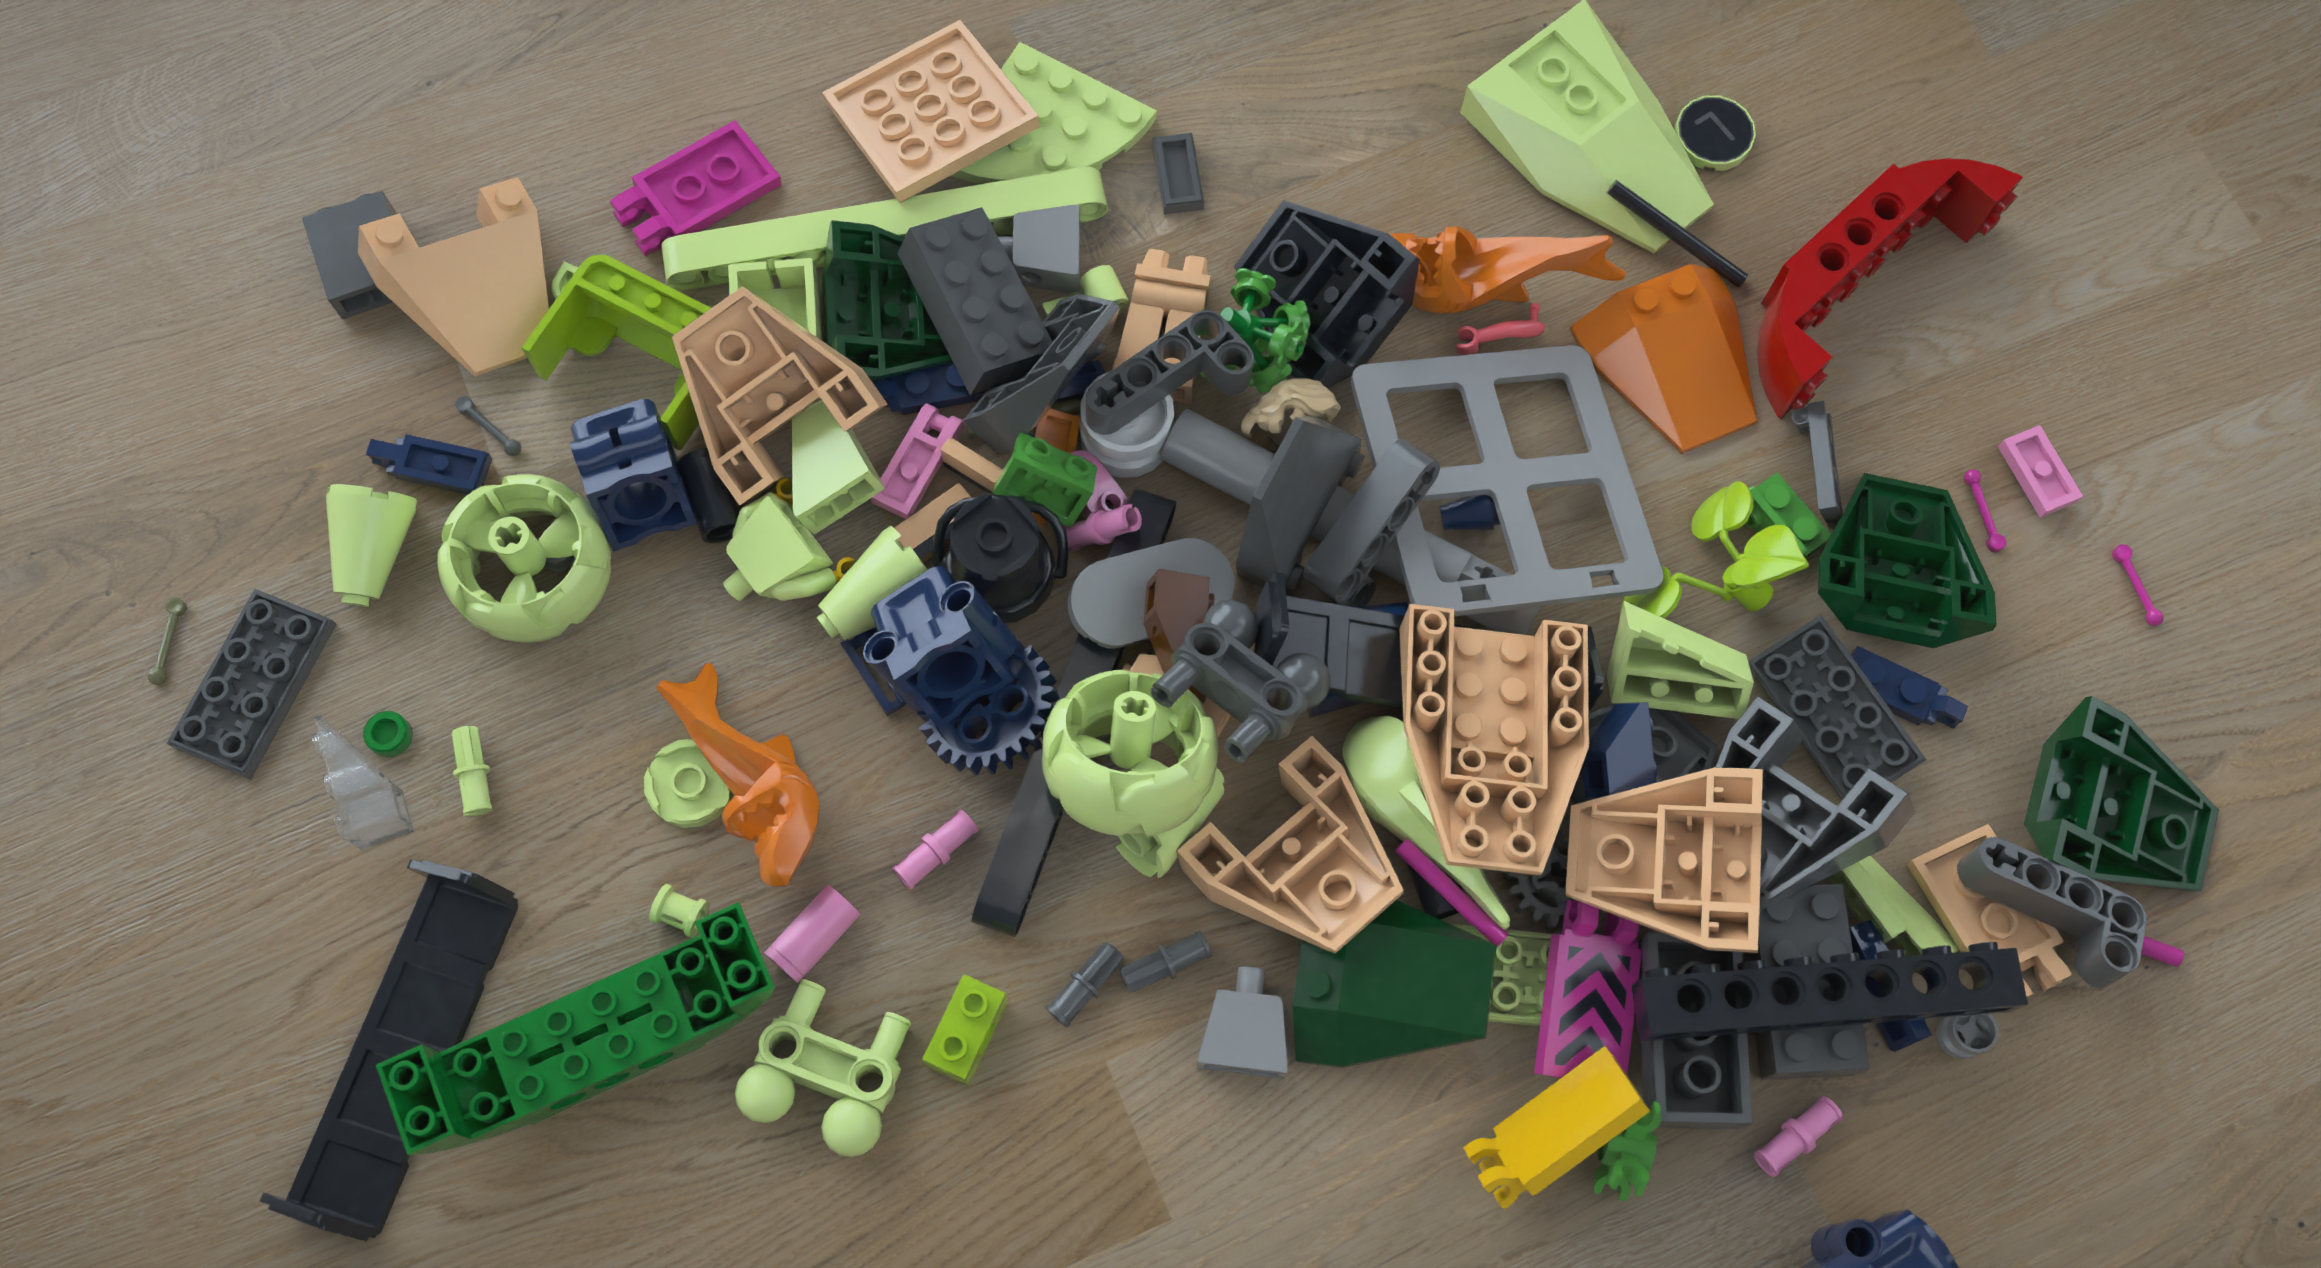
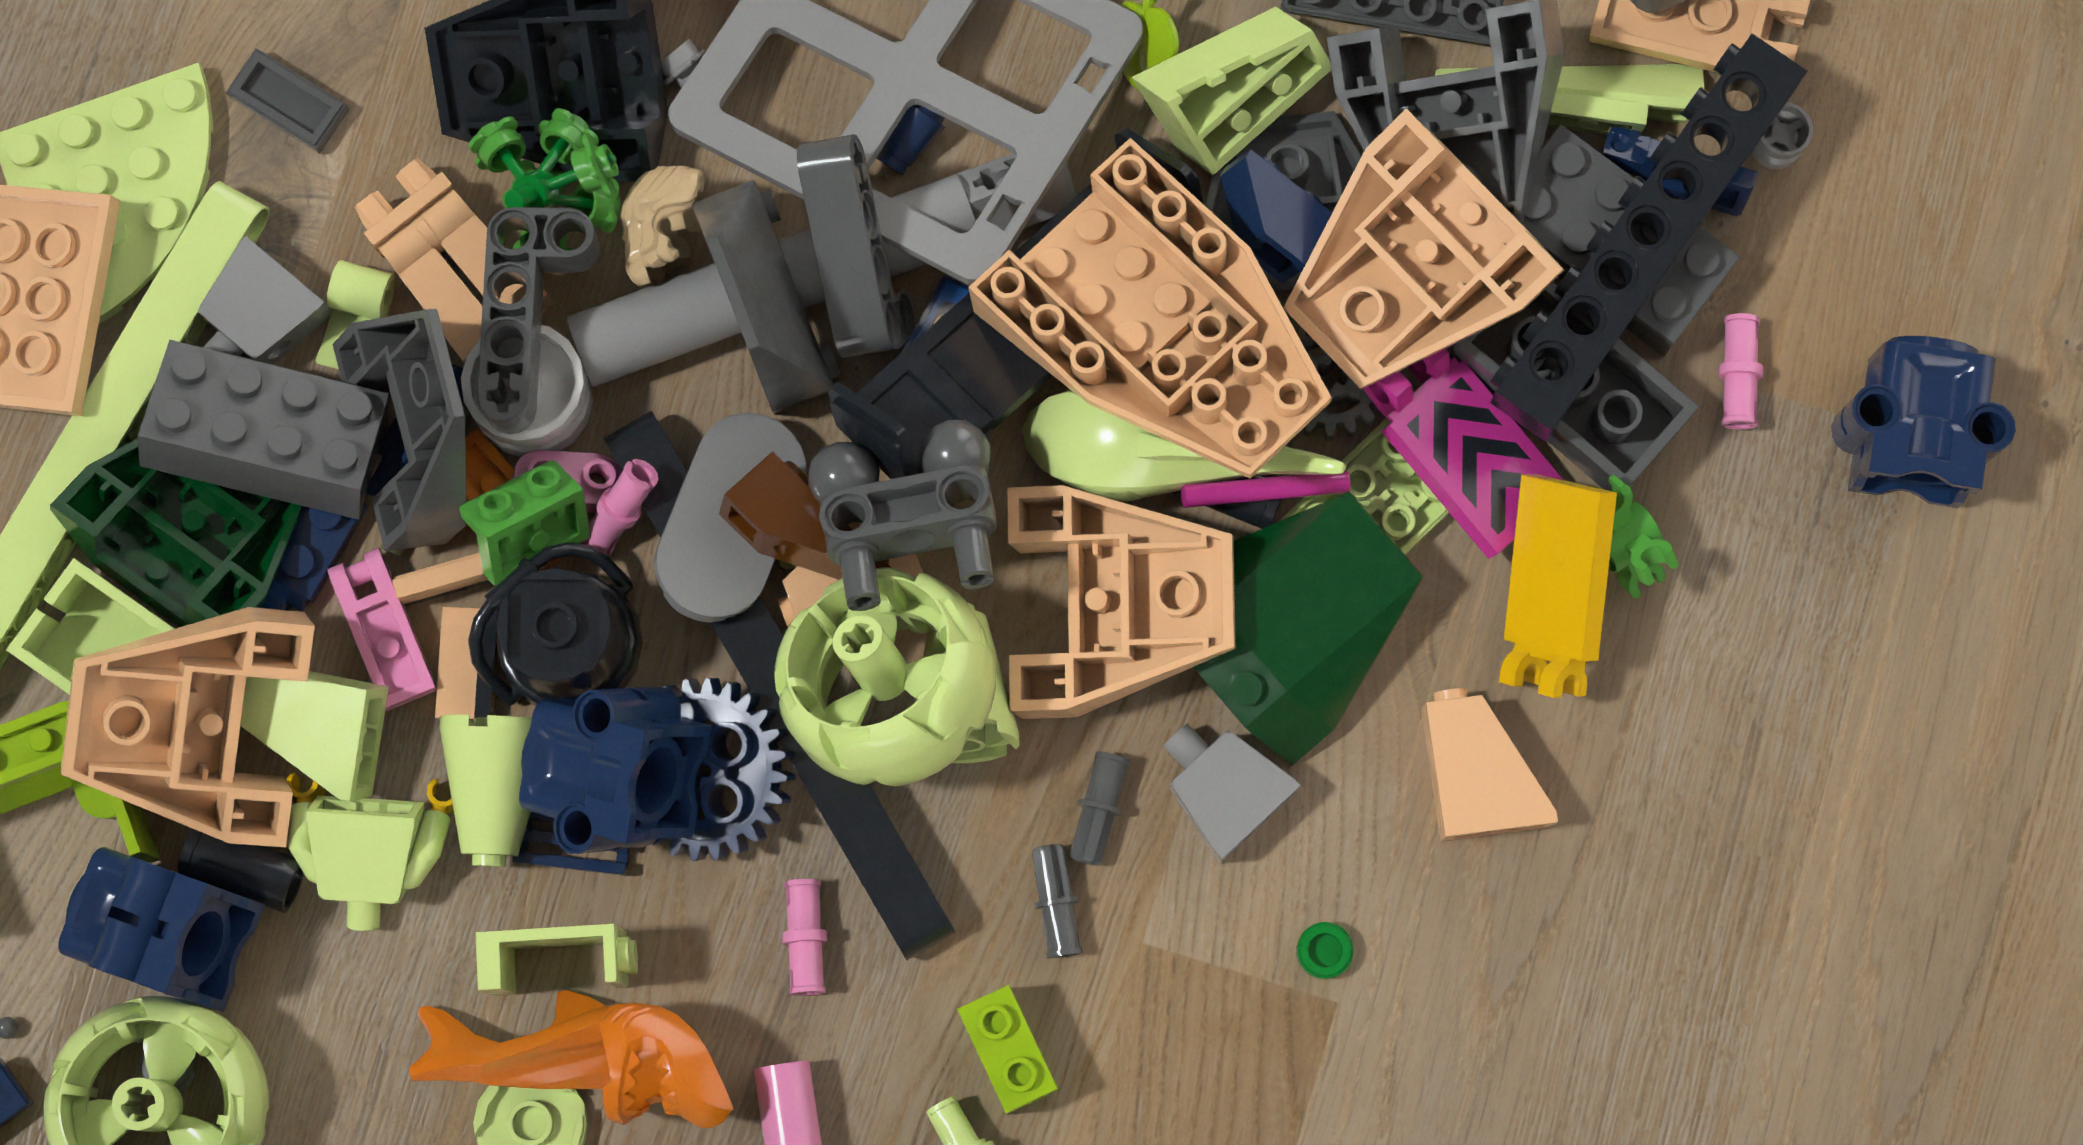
camera: 45 degrees left, 10 degrees up
none -> yellowish green panel [476,924,638,996]
none -> light grey plate [661,39,706,88]
none -> green tile [1296,922,1354,980]
none -> light nougat slope [1421,688,1558,841]

